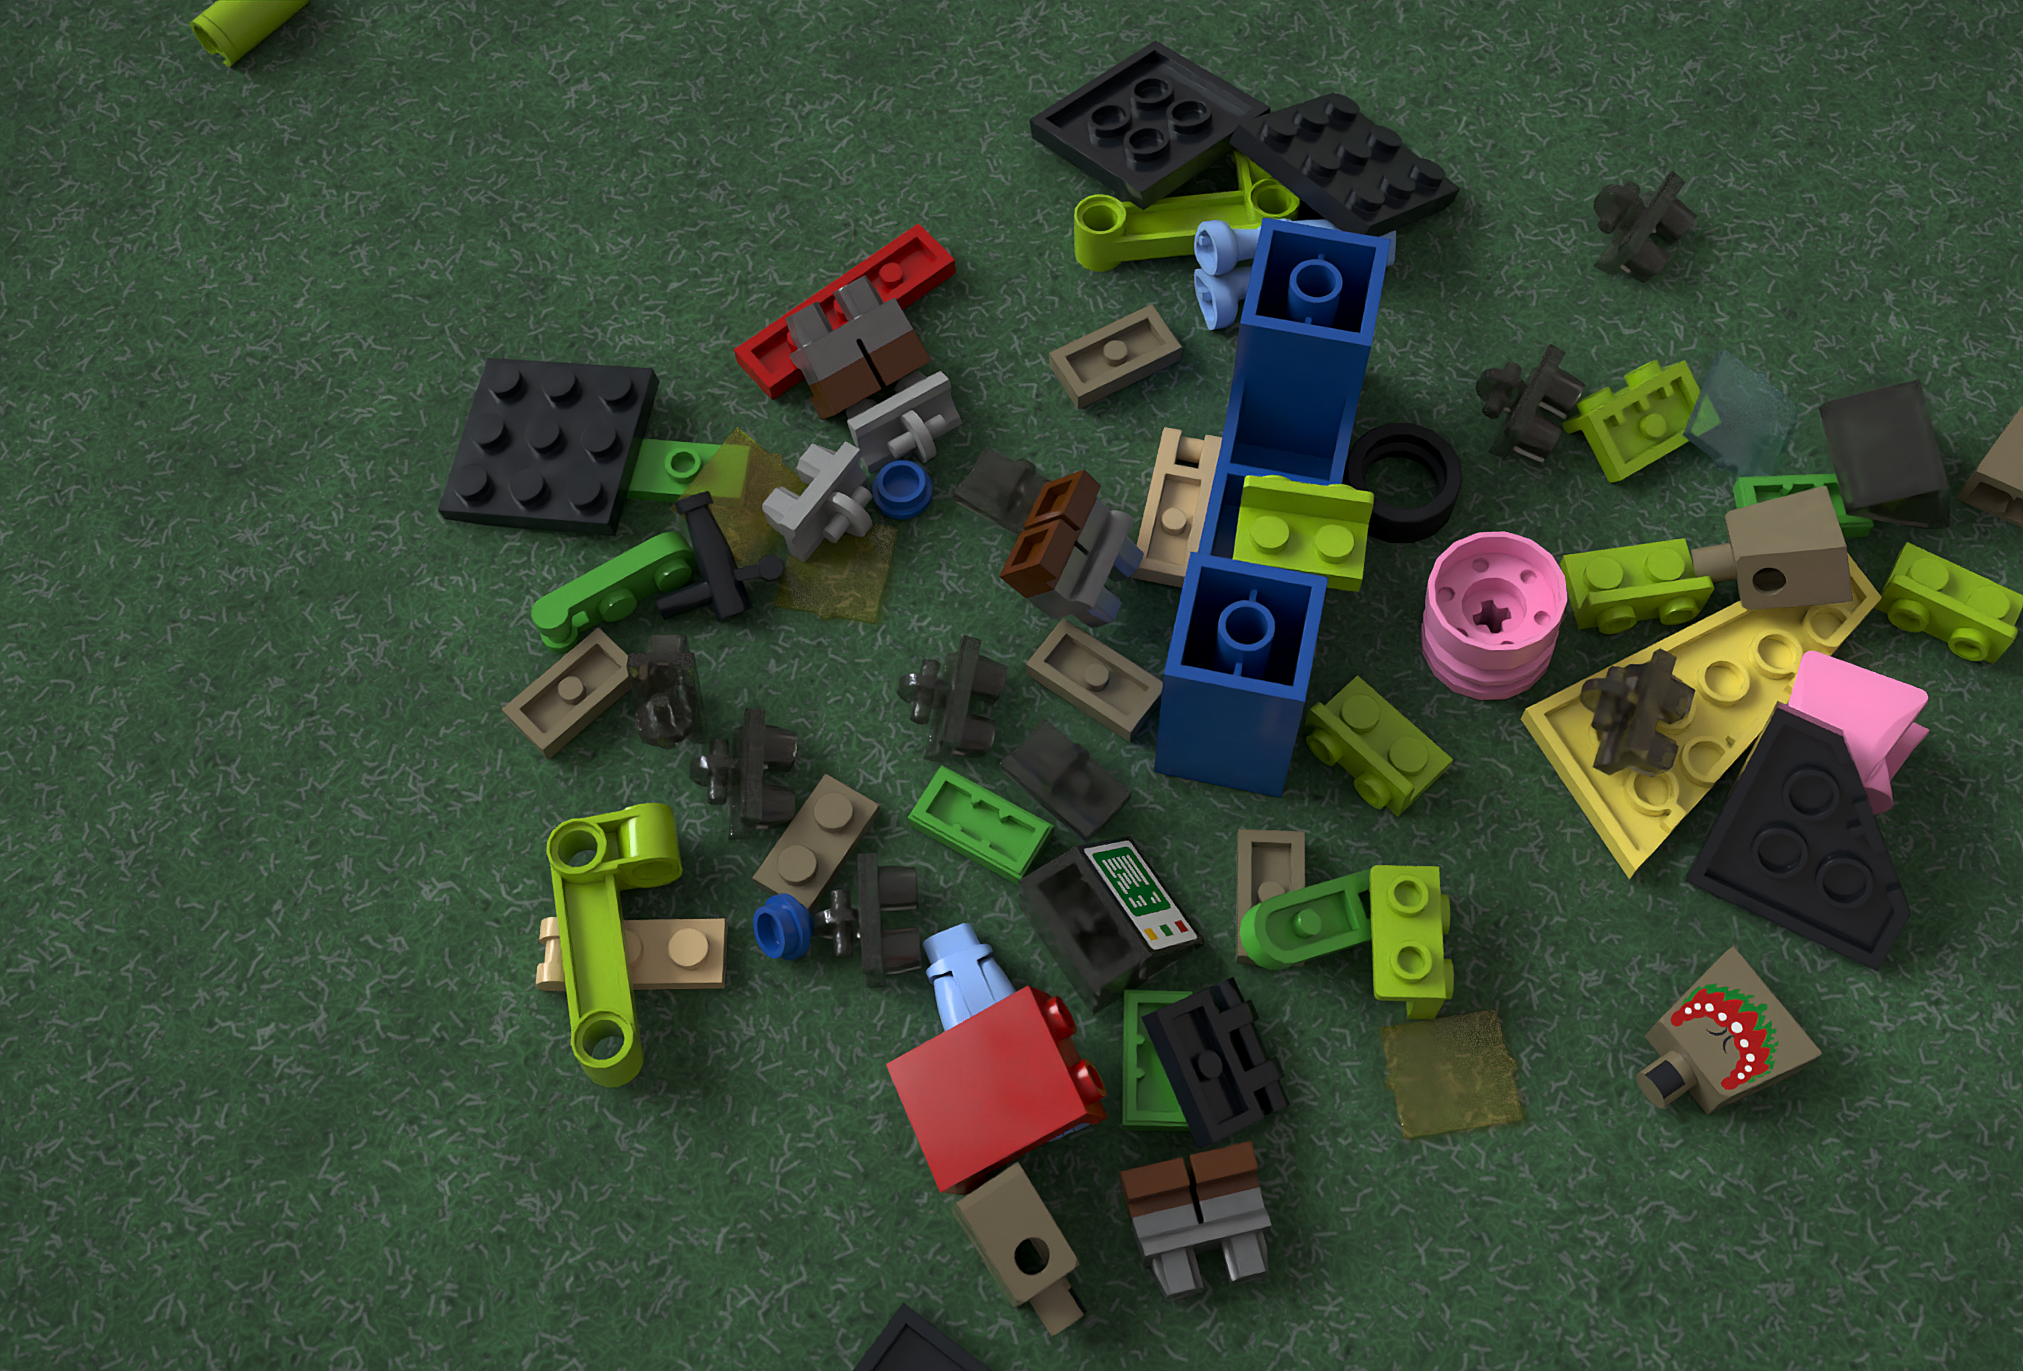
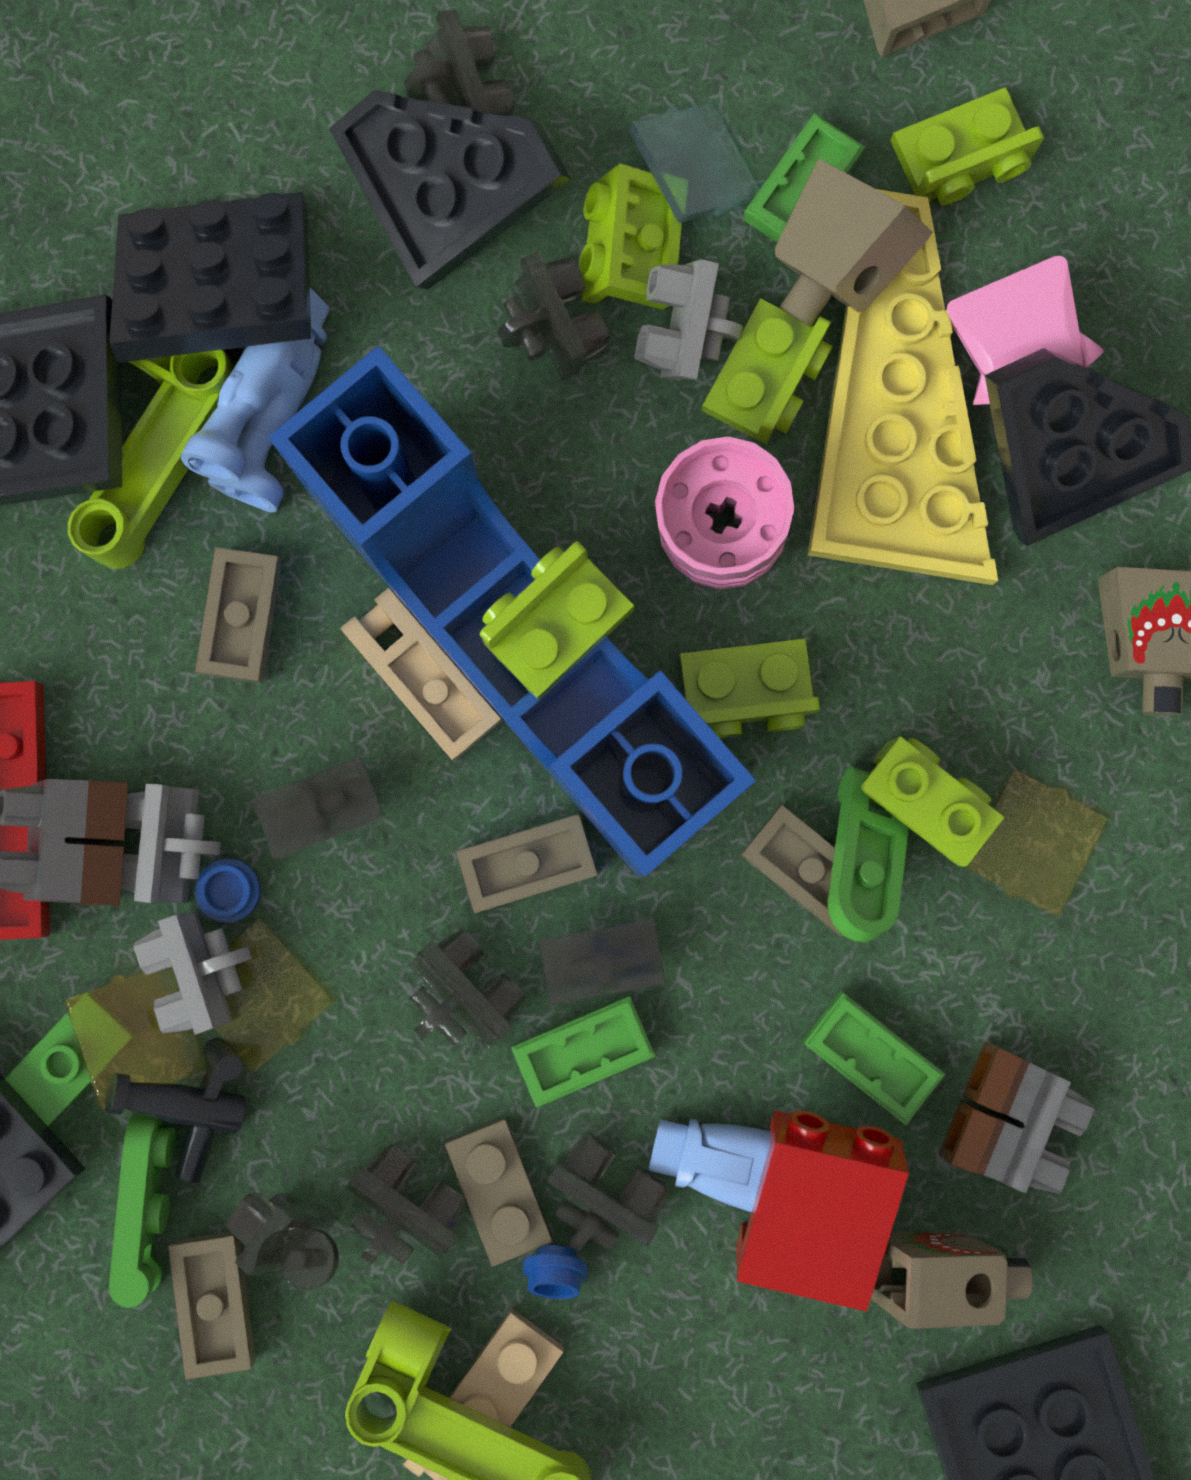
camera: 60 degrees left, 20 degrees up
hips [999,469,1144,628] -> none
clear smoke slope [1018,836,1205,1016] -> none
black plate [1141,977,1290,1148] -> none
black tyre [1342,423,1463,543] -> none
clear smoke hips [1580,648,1696,777] -> none
clear smoke slope [1819,379,1950,529] -> none
none -> black plate [329,90,571,290]
none -> light grey hips [634,259,743,381]

